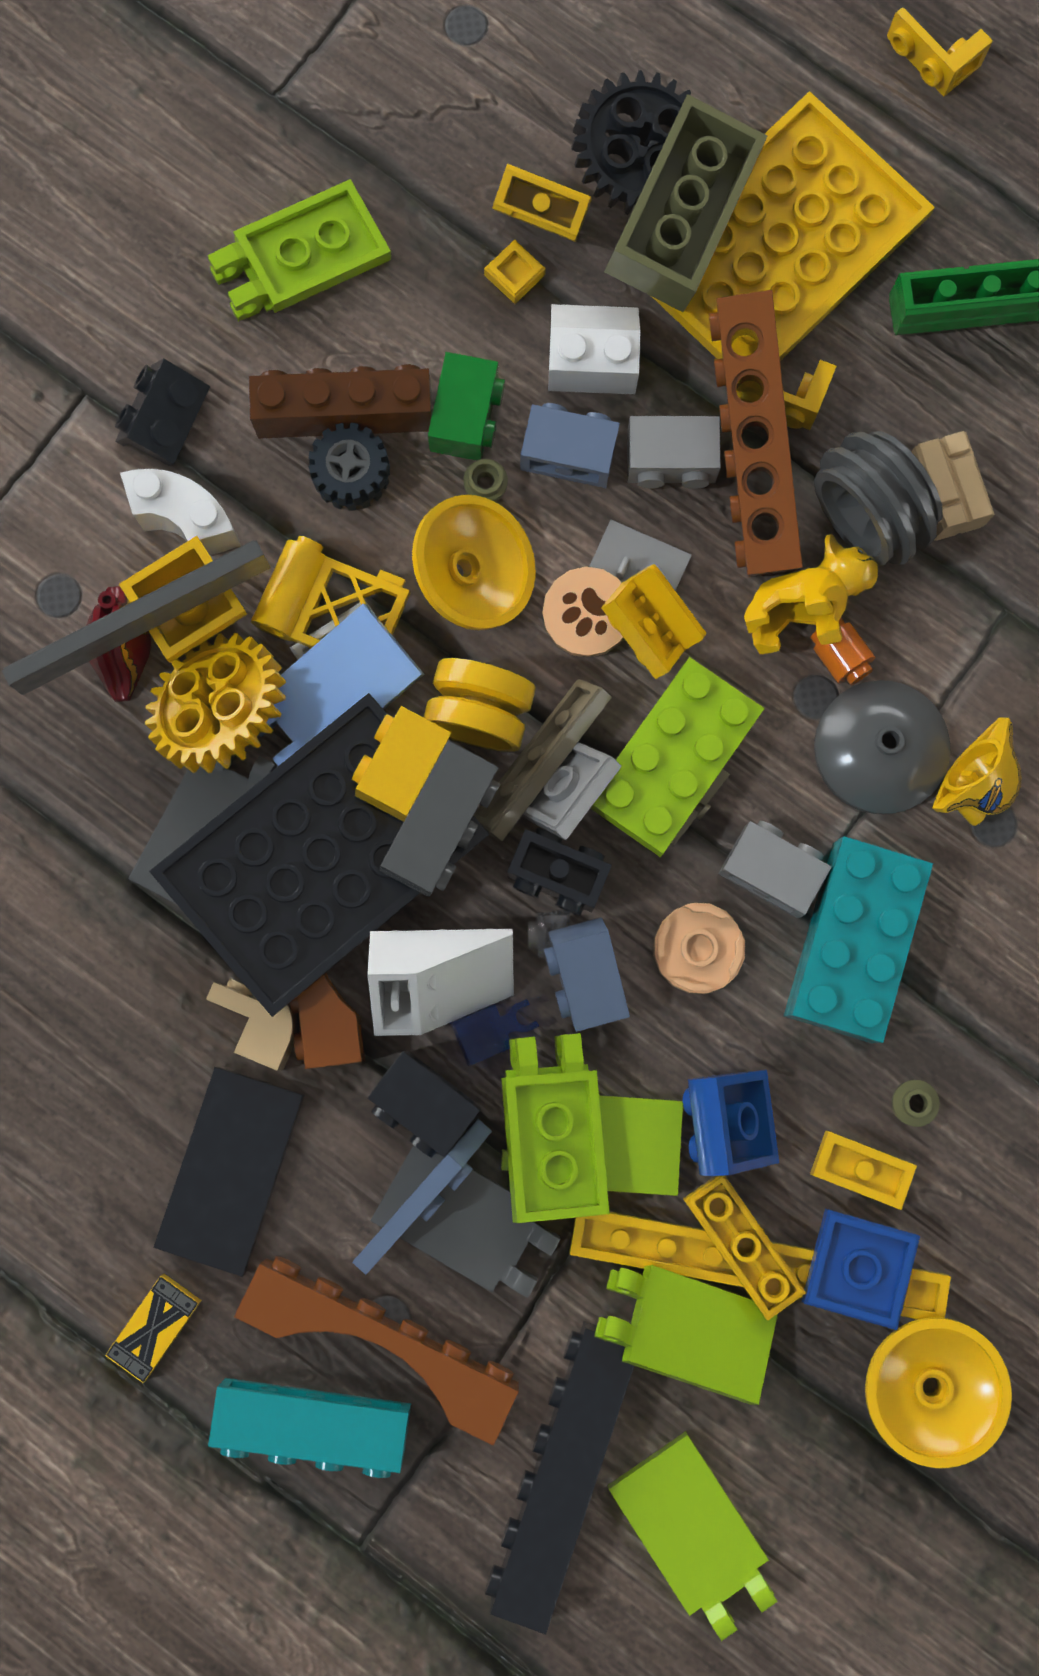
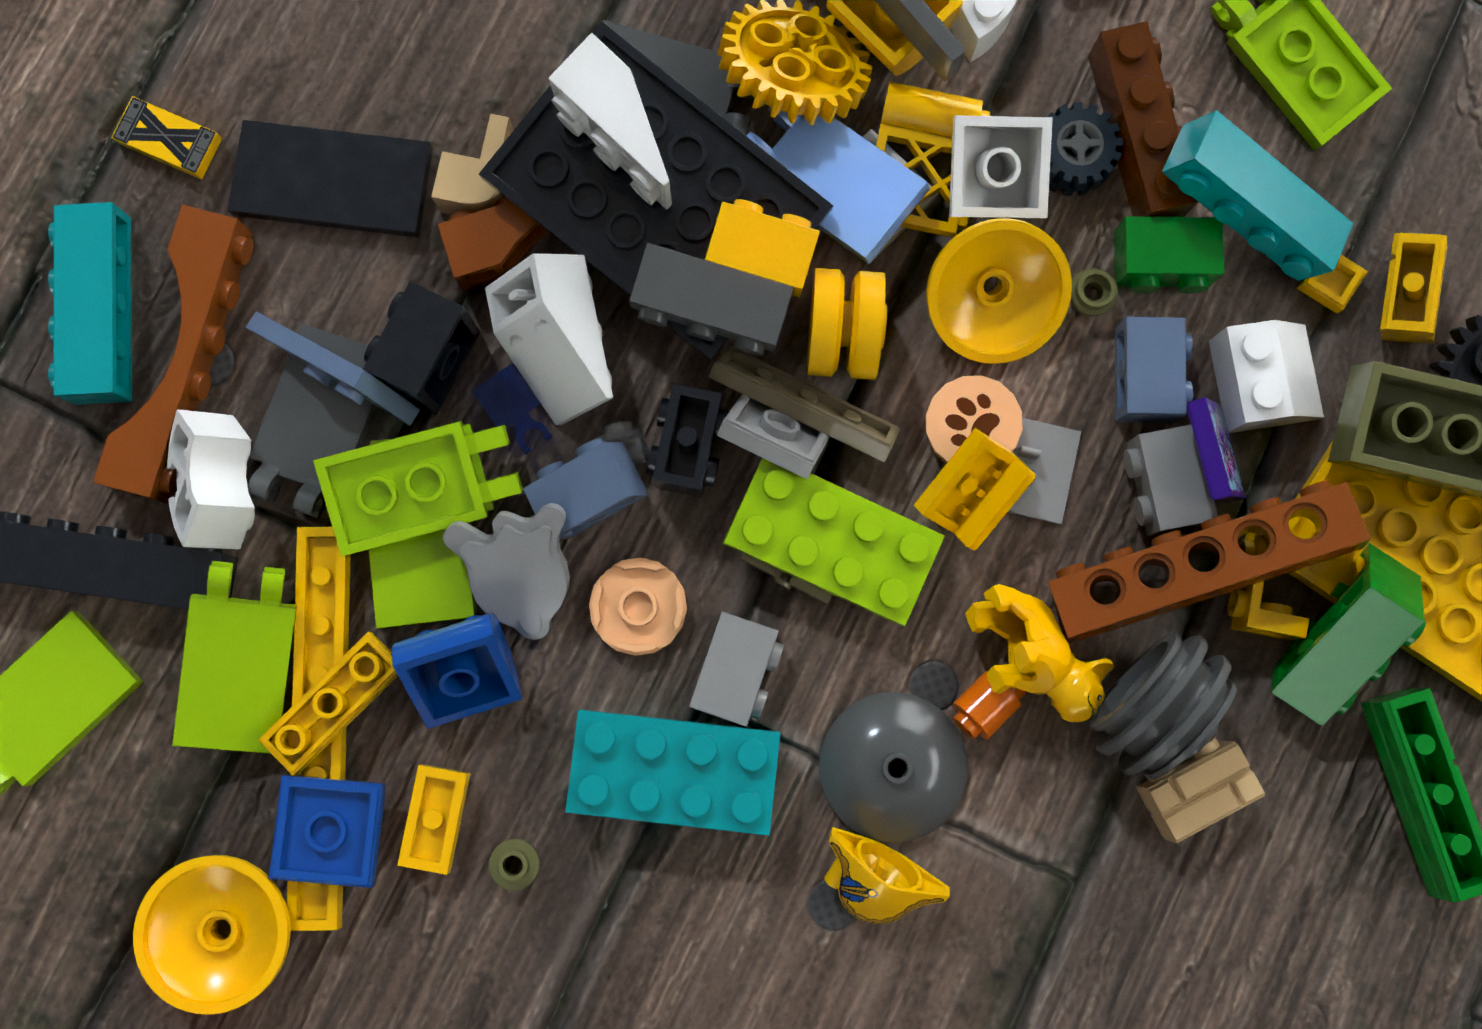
camera: 80 degrees right, 0 degrees up
none -> white brick [167,409,255,549]
none -> light grey tile [443,503,570,640]
none -> white slope [548,33,672,210]
none -> white slope [949,115,1053,218]
none -> teal brick [1162,110,1354,281]
none -> dark purple tile [1186,397,1246,502]
none -> green wedge [1271,543,1426,726]

